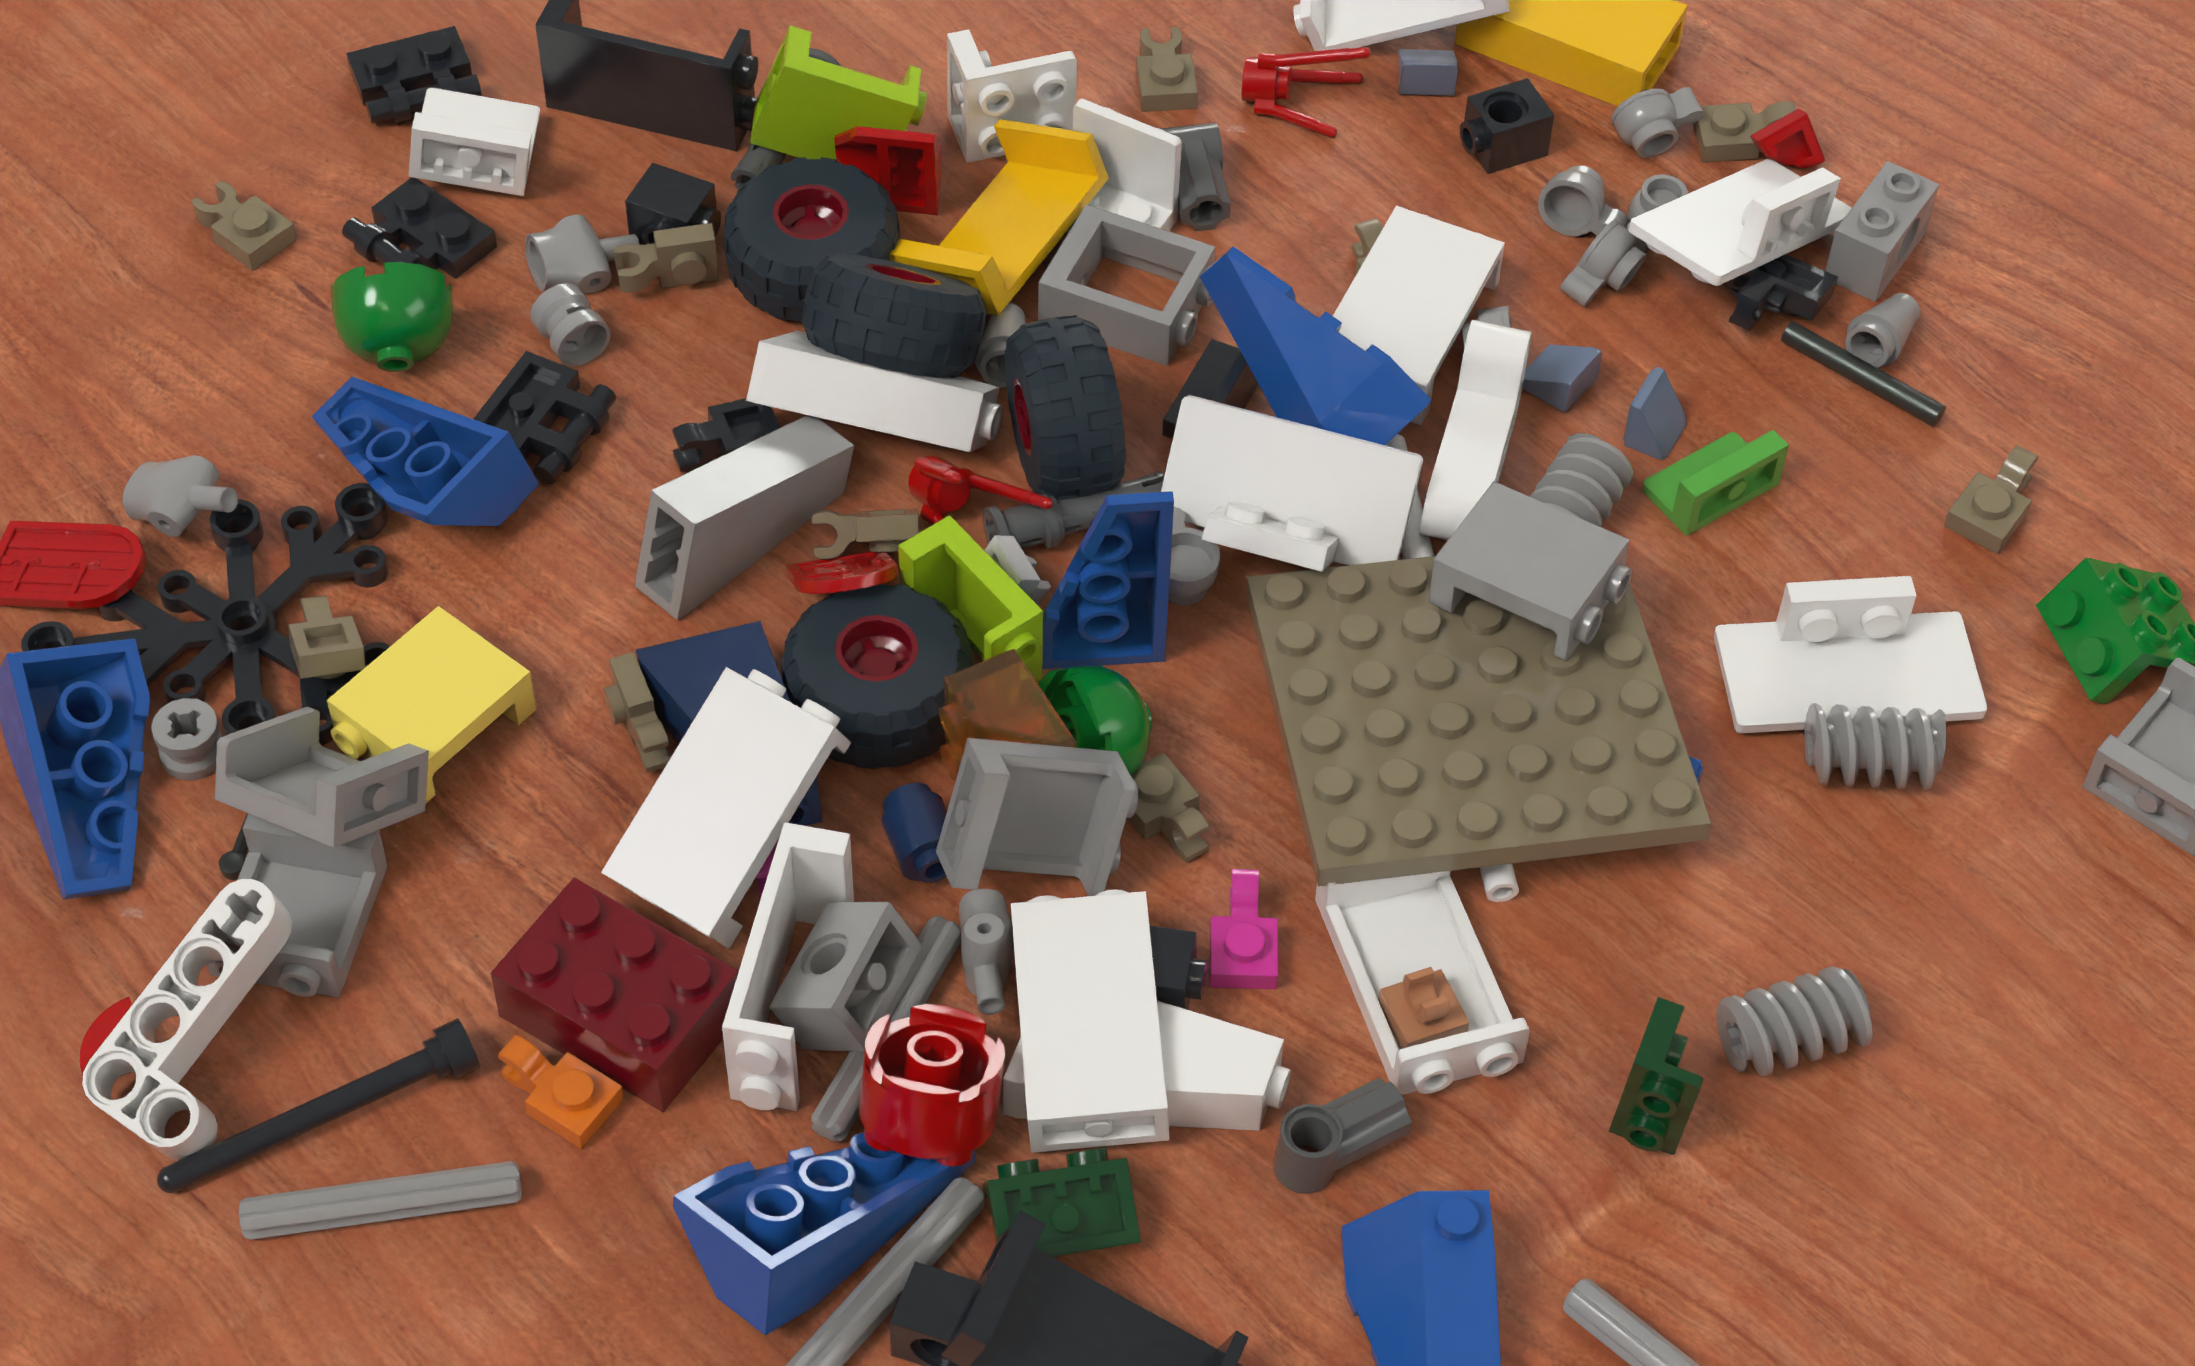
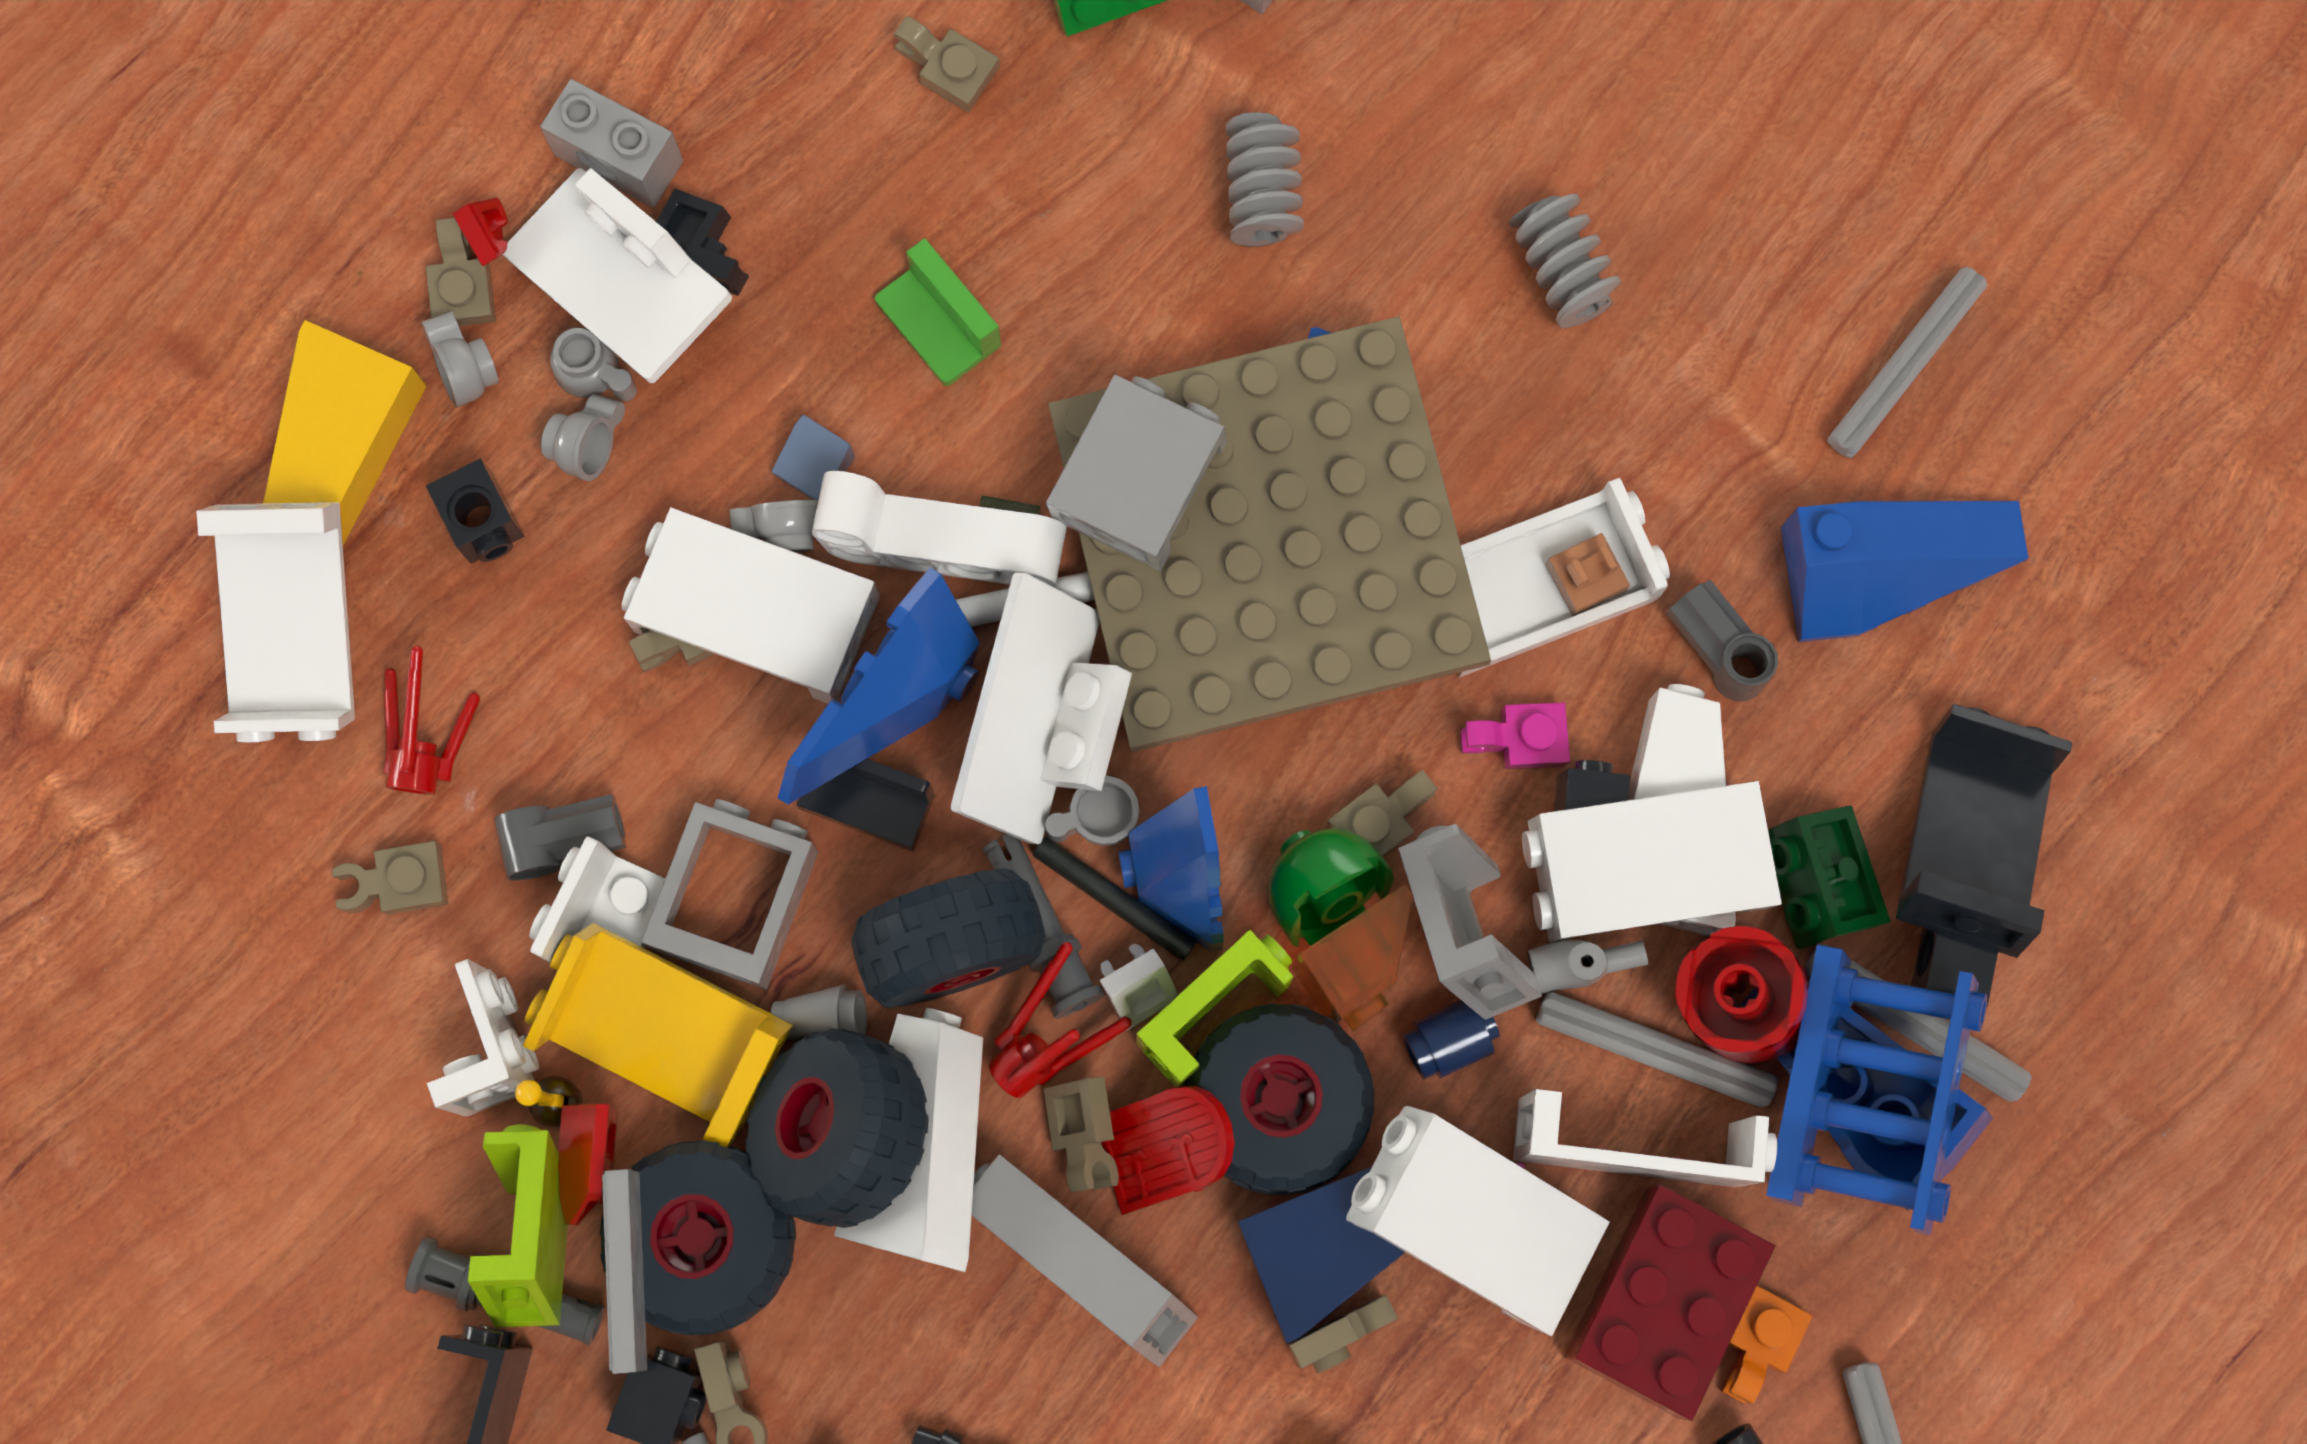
camera: 95 degrees left, 25 degrees up
black plate [672,398,781,473] -> none
light grey brick [769,902,922,1052] -> none
sand blue slope [1398,49,1458,96] -> none
light grey piece [1529,433,1634,527] -> none
light grey piece [1560,220,1647,307] -> none
dark green bracket [1608,997,1704,1155] -> none
sand blue slope [1623,367,1686,460] -> none
white bracket [1714,576,1987,733] -> none
pearl dark grey bar [1781,321,1946,427] -> none
light grey cone [1845,293,1920,368] -> none
none -> hinge [515,1076,582,1128]
none -> light grey tile [602,1169,647,1374]
none -> blue fence [1766,945,1987,1236]

